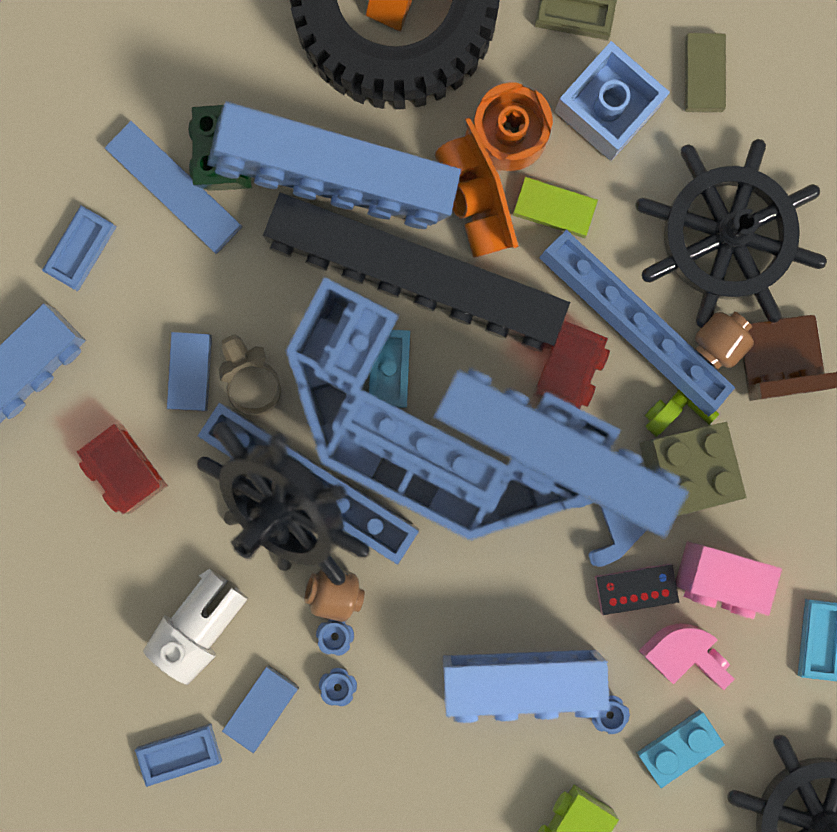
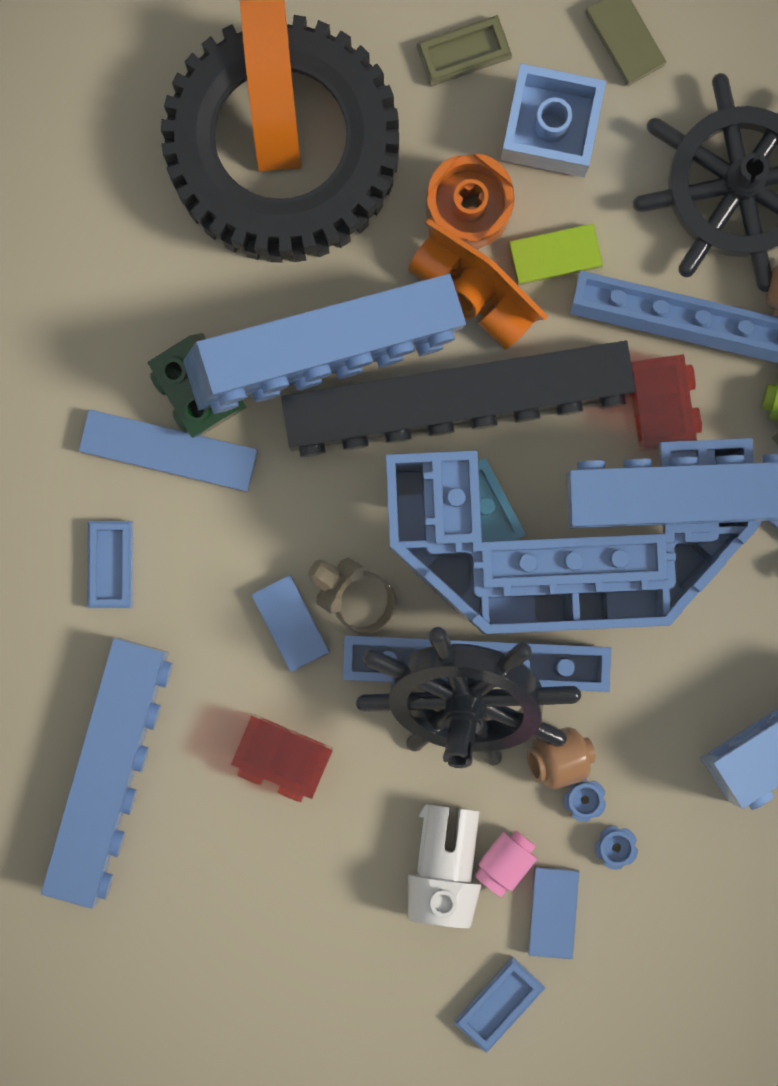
camera: 30 degrees left, 0 degrees up
none -> bright pink brick [474,830,538,897]

